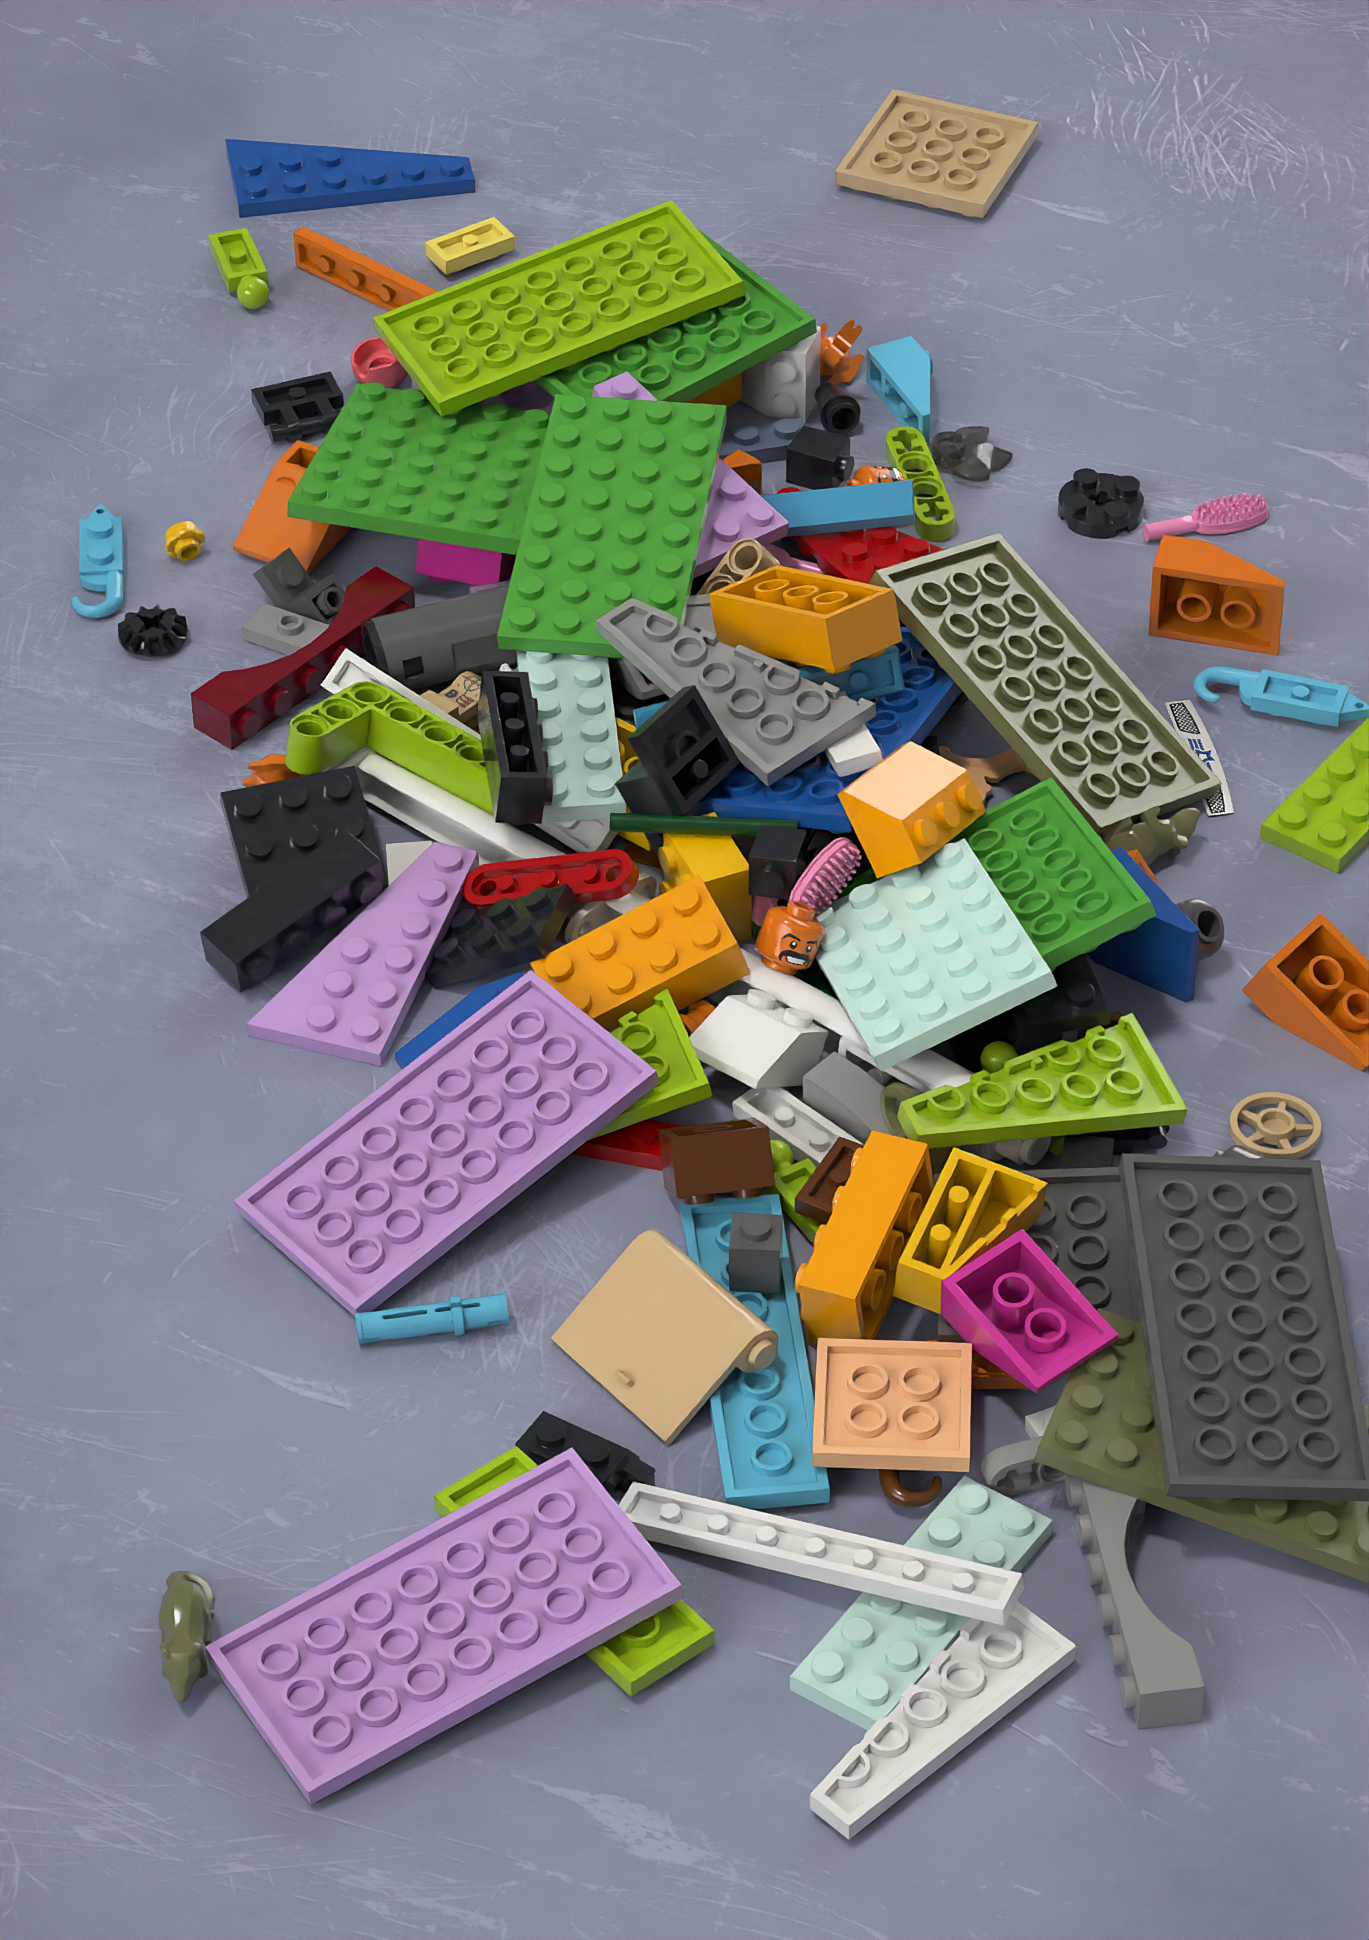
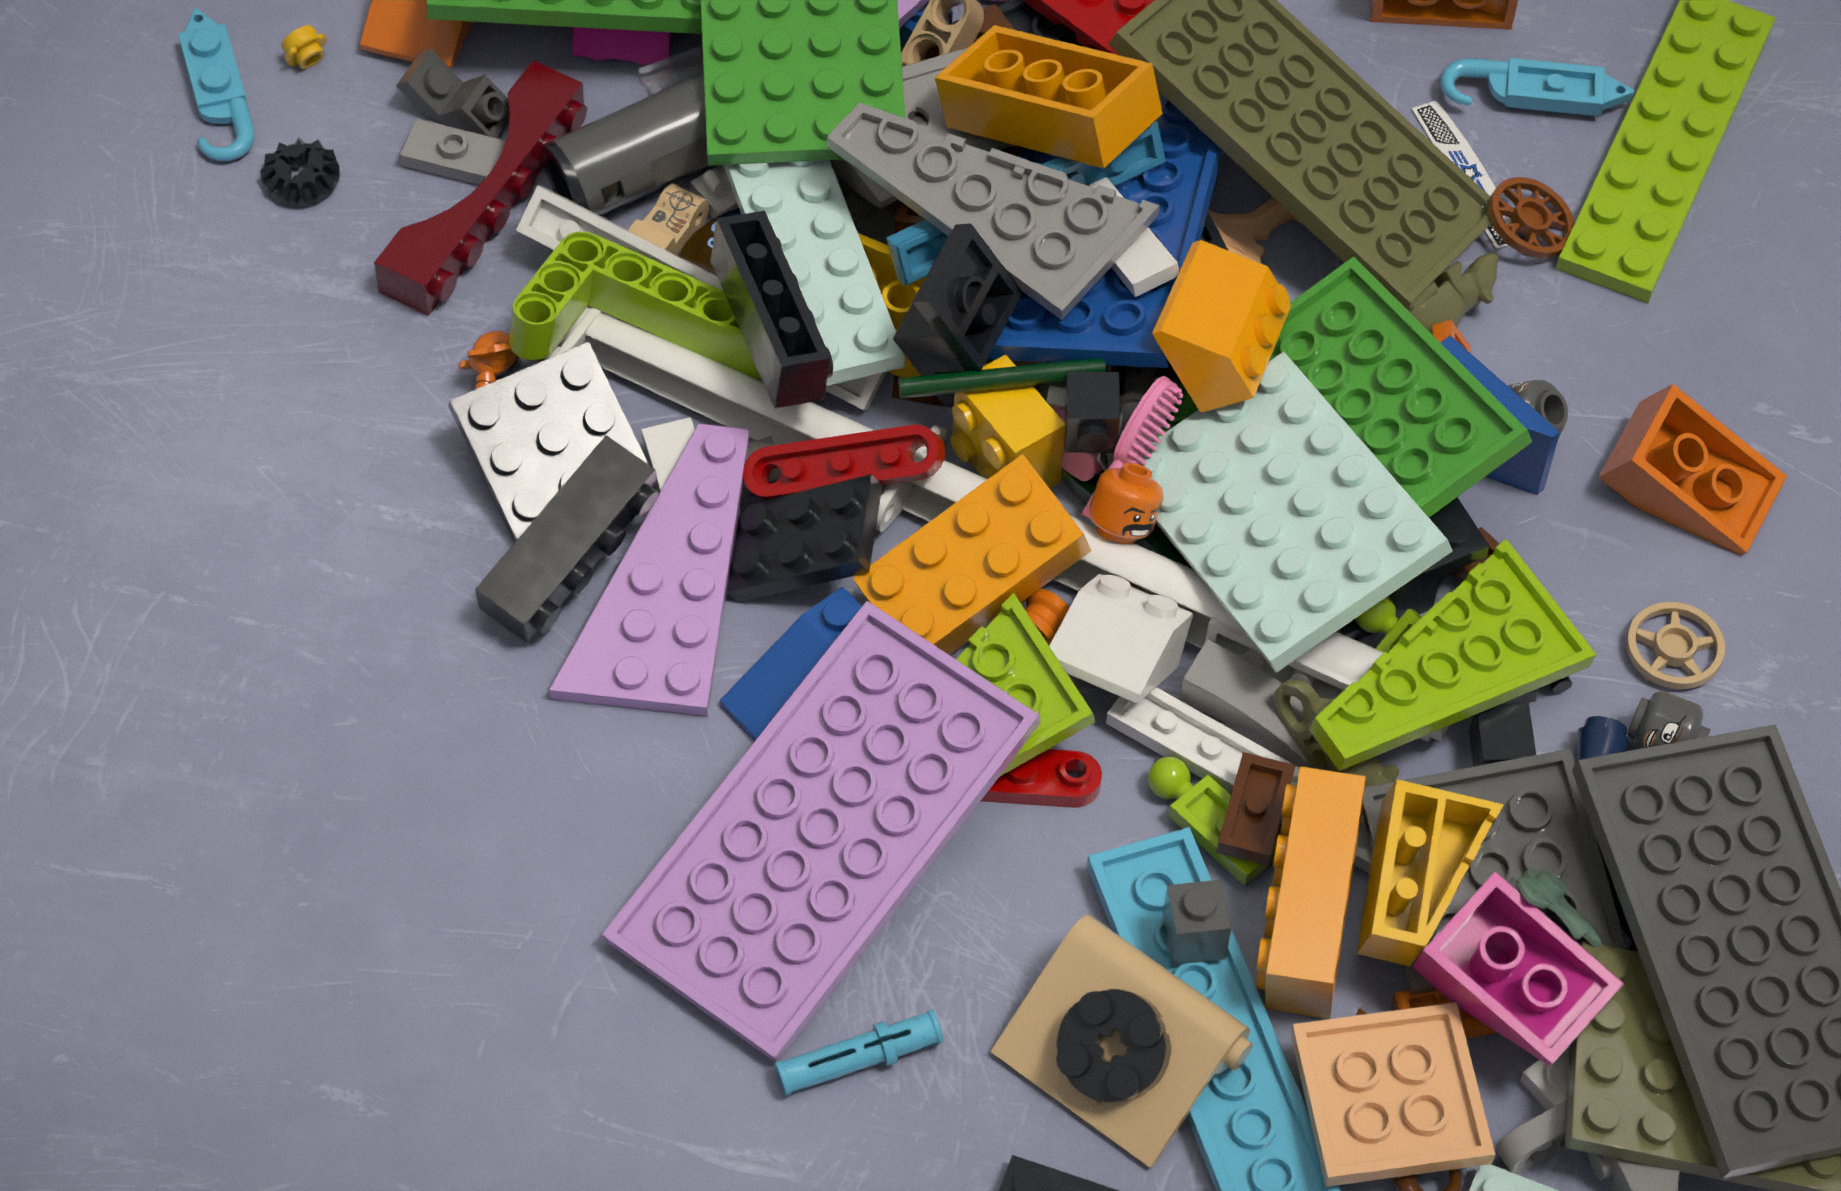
camera: 15 degrees left, 15 degrees up
reddish brown brick [658,1118,775,1205] -> none
none -> black plate [1056,989,1171,1103]
none -> dark orange wheel [1488,177,1574,259]
none -> sand green plate [1516,868,1601,947]

